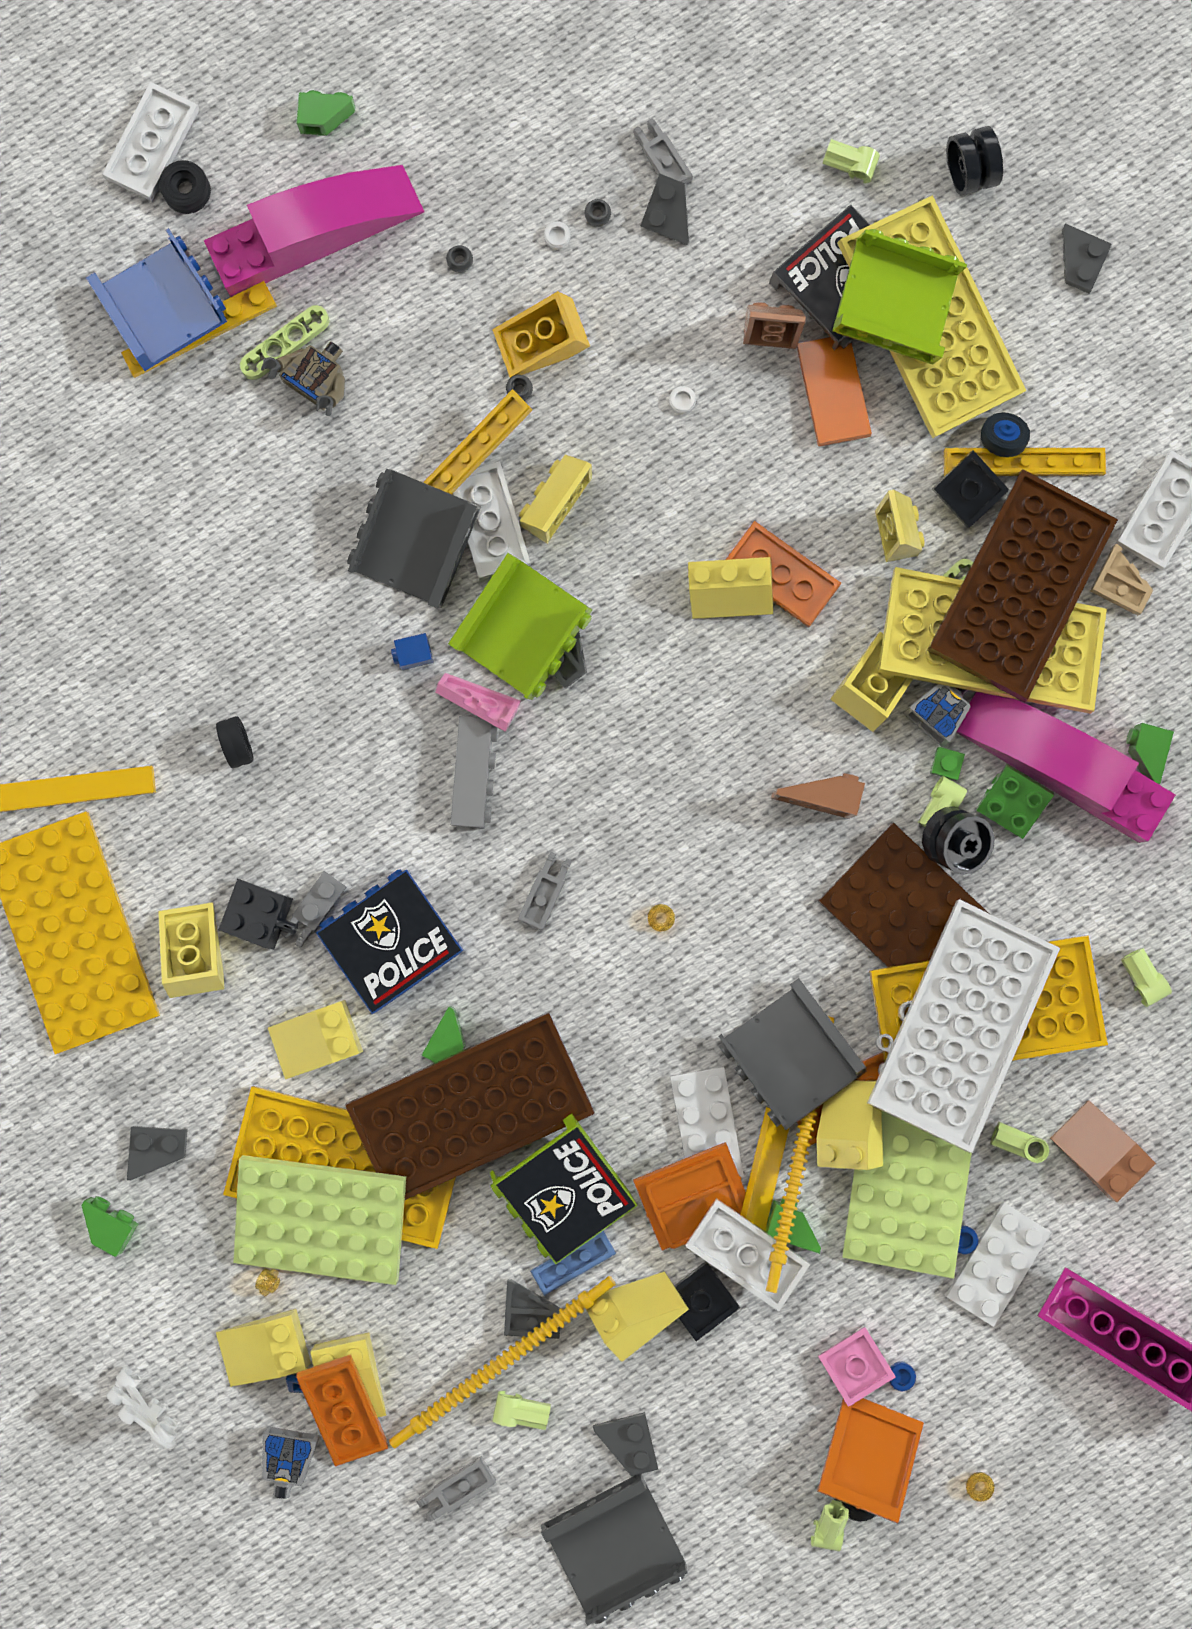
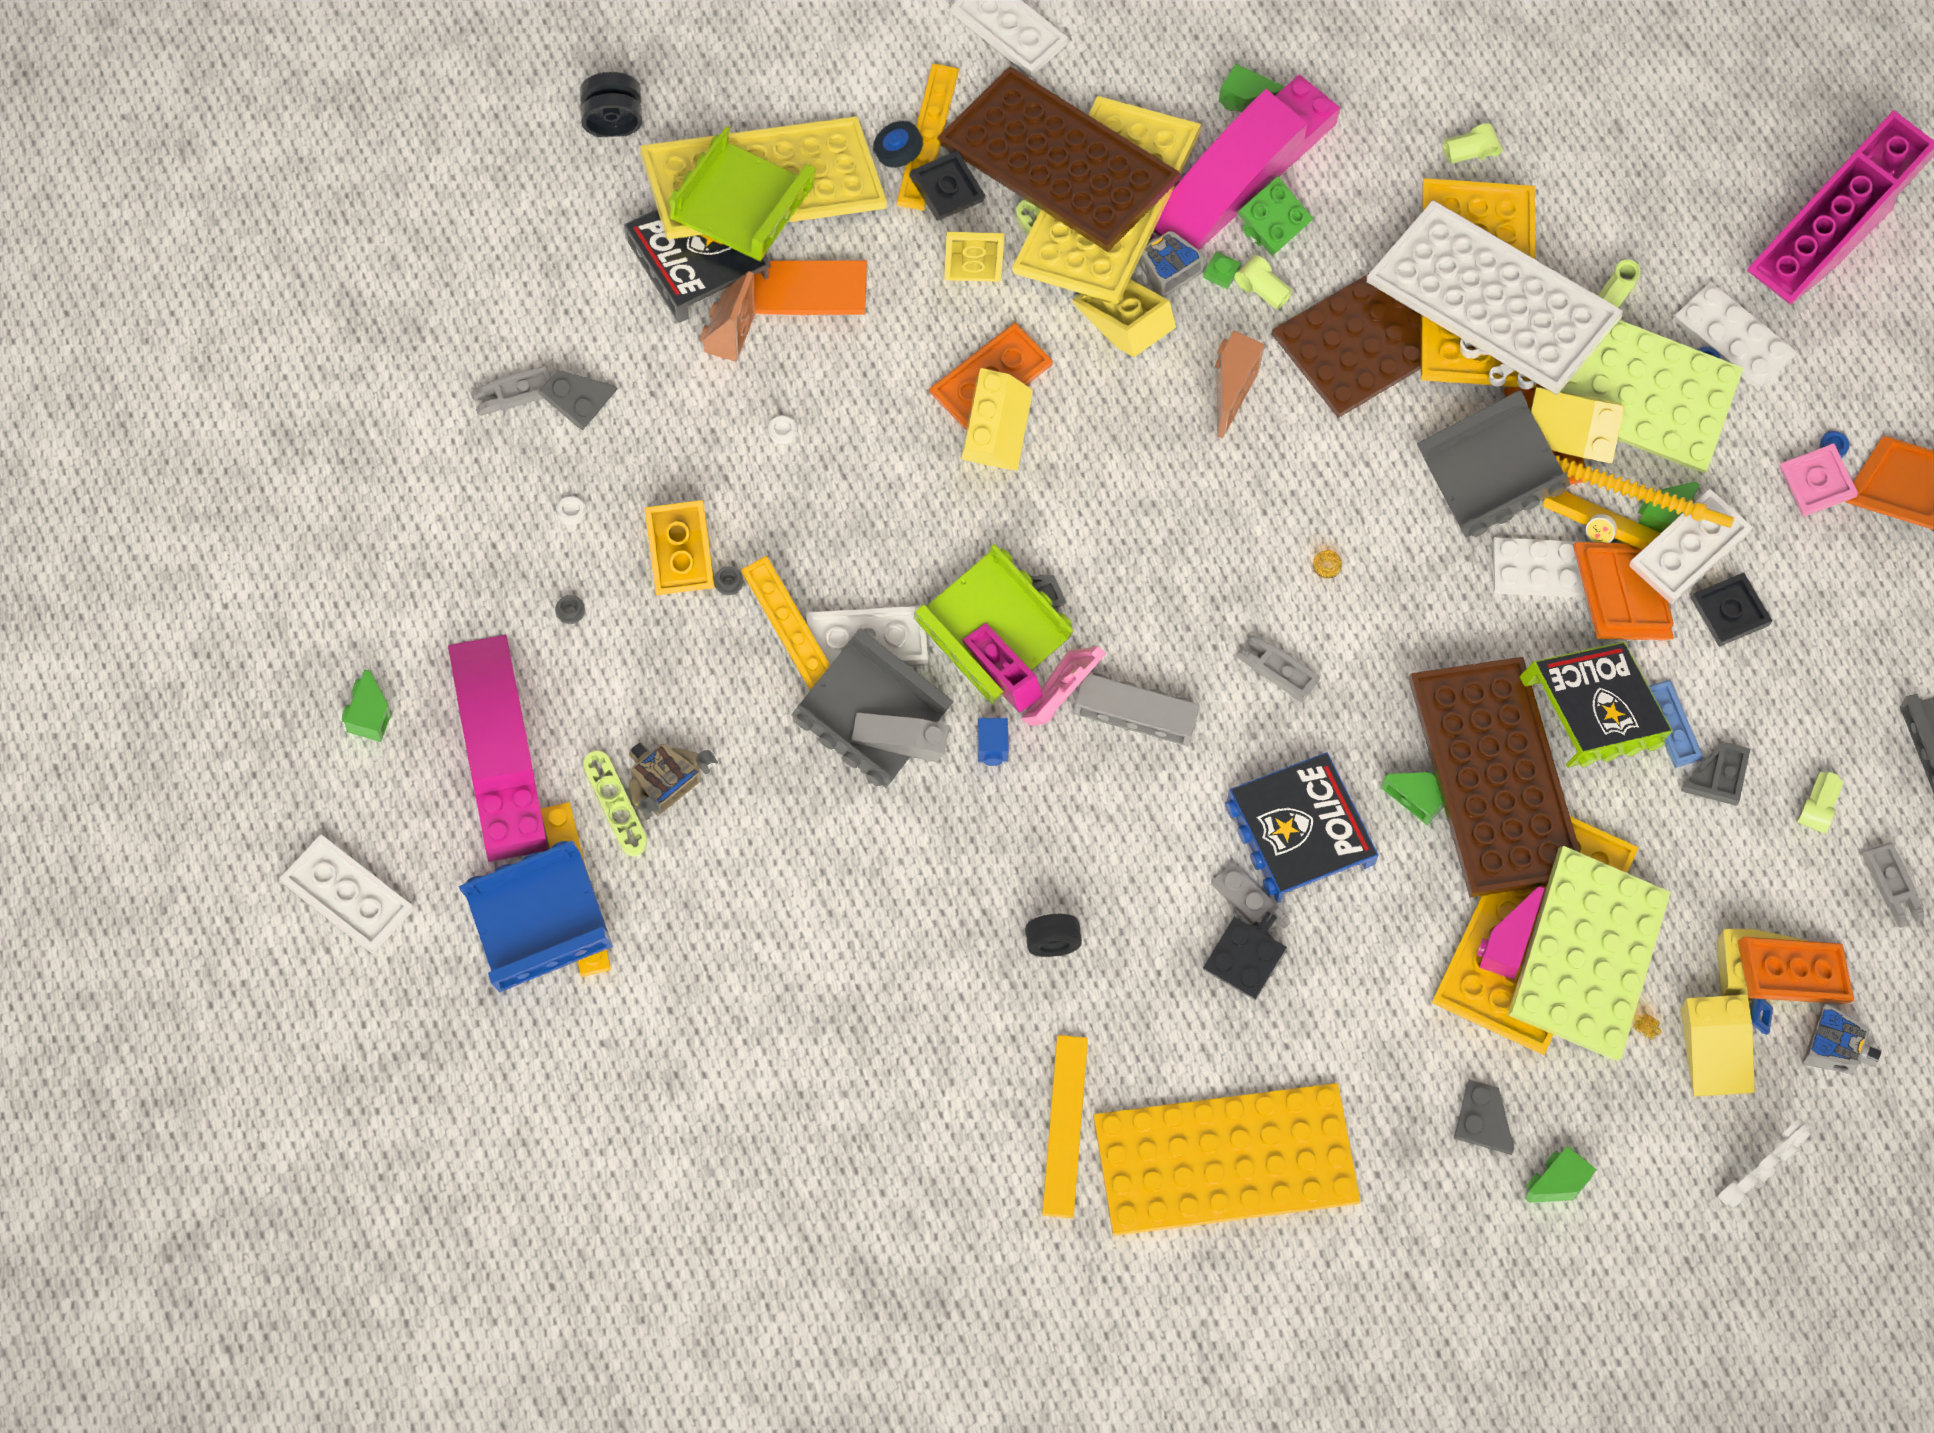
camera: 80 degrees left, 20 degrees down
light yellow slope [158,902,224,998] -> none
black tyre [159,160,211,214] -> none
light yellow slope [268,1000,363,1080] -> none
yellow hose [389,1275,616,1449] -> none
light yellow slope [519,455,592,544] -> none
dark grey plate [585,199,611,227] -> none
light yellow slope [586,1271,689,1362] -> none
dark grey wing [593,1412,658,1476] -> none
yellowish green piece [822,139,880,183] -> none
black wheel [922,806,995,875] -> none
nougat slope [1050,1100,1156,1202] -> none
dark grey wing [1062,223,1112,294] -> none
tan wing [1090,544,1153,616] -> none
none -> light grey slope [850,713,950,762]
none -> dark pink slope [962,623,1043,713]
none -> dark pink slope [1477,886,1545,979]
none -> light yellow tile [1586,514,1617,543]

